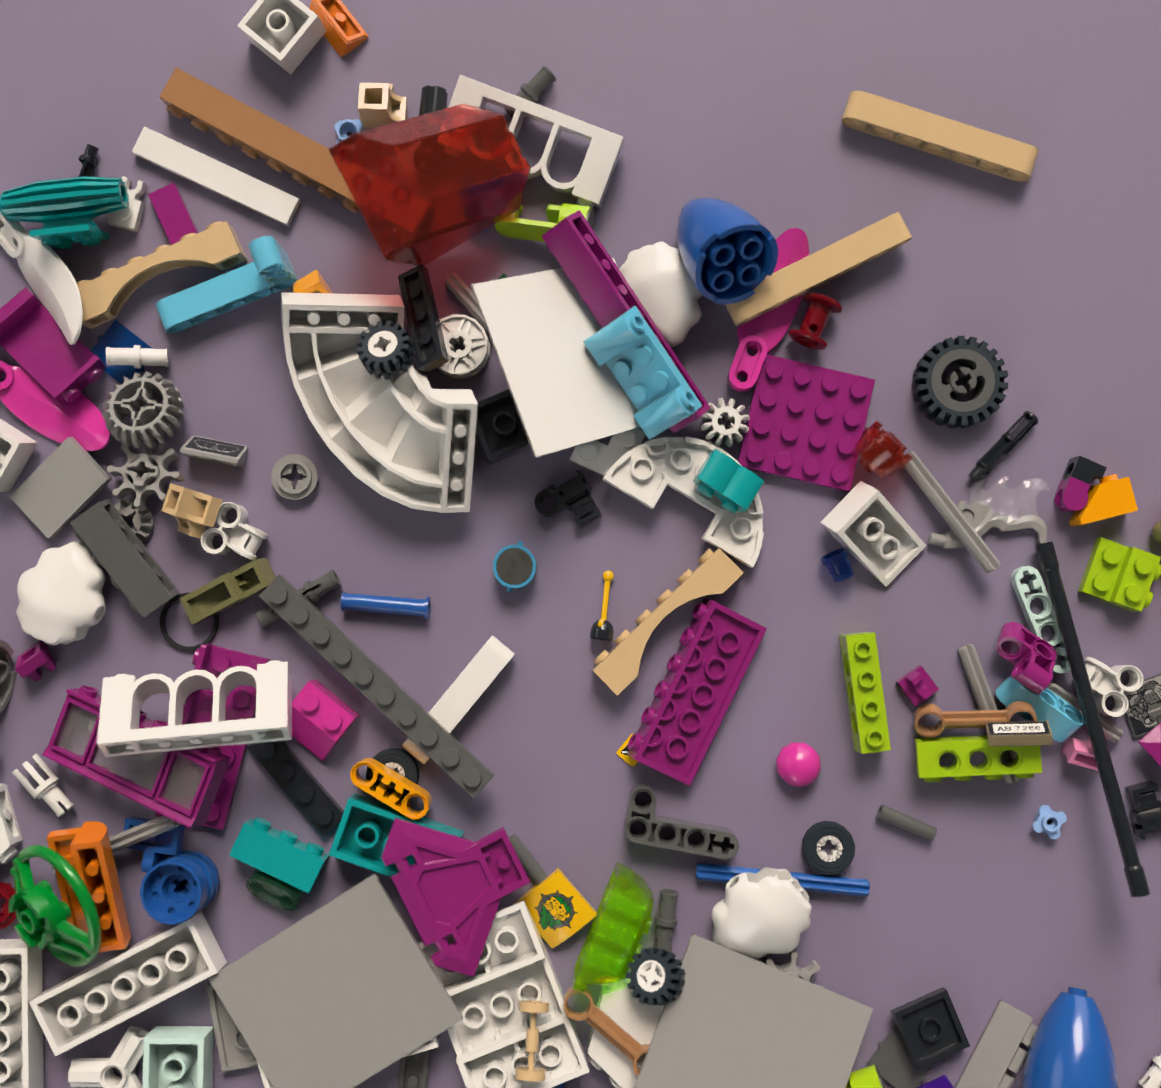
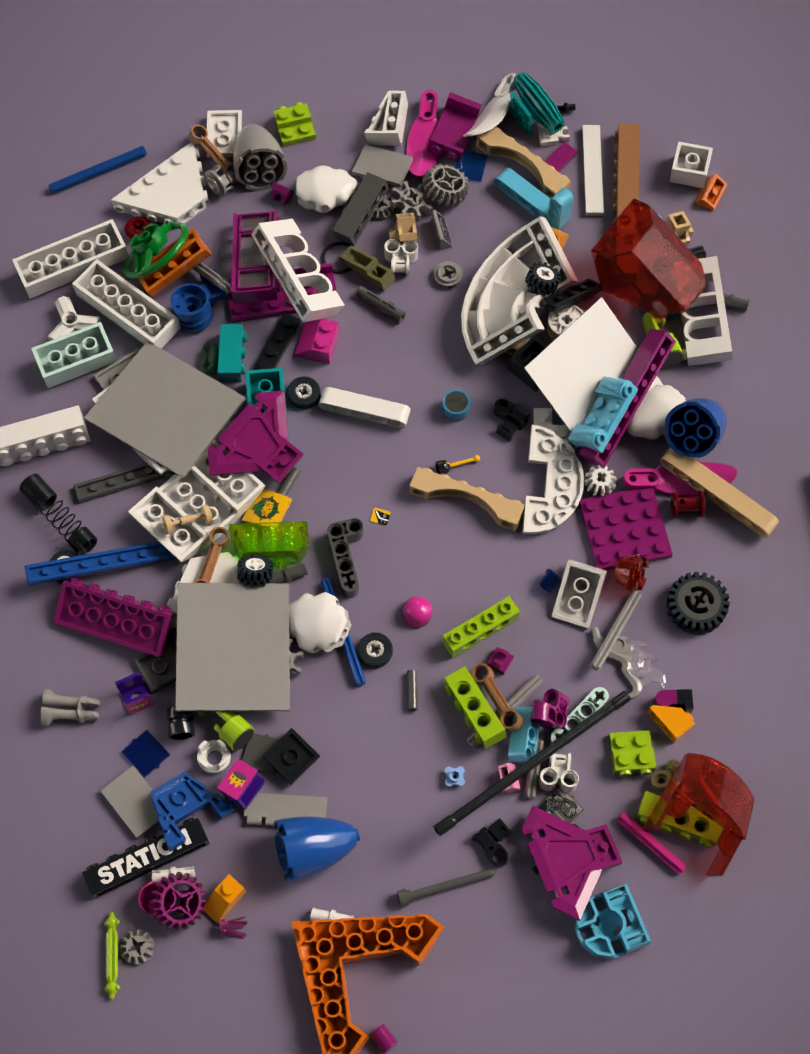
camera: 70 degrees right, 20 degrees down
white arm [11,753,74,818] -> none
white pin [106,345,169,369] -> none
dark grey plate [259,575,495,799] -> none
blue pin [340,592,431,620] -> none
light orange beam [350,758,432,819] -> none
magenta bracket [628,598,767,786] -> none
teal brick [693,449,764,514] -> none
black piece [968,411,1038,483] -> none
tile [986,721,1053,746] -> none

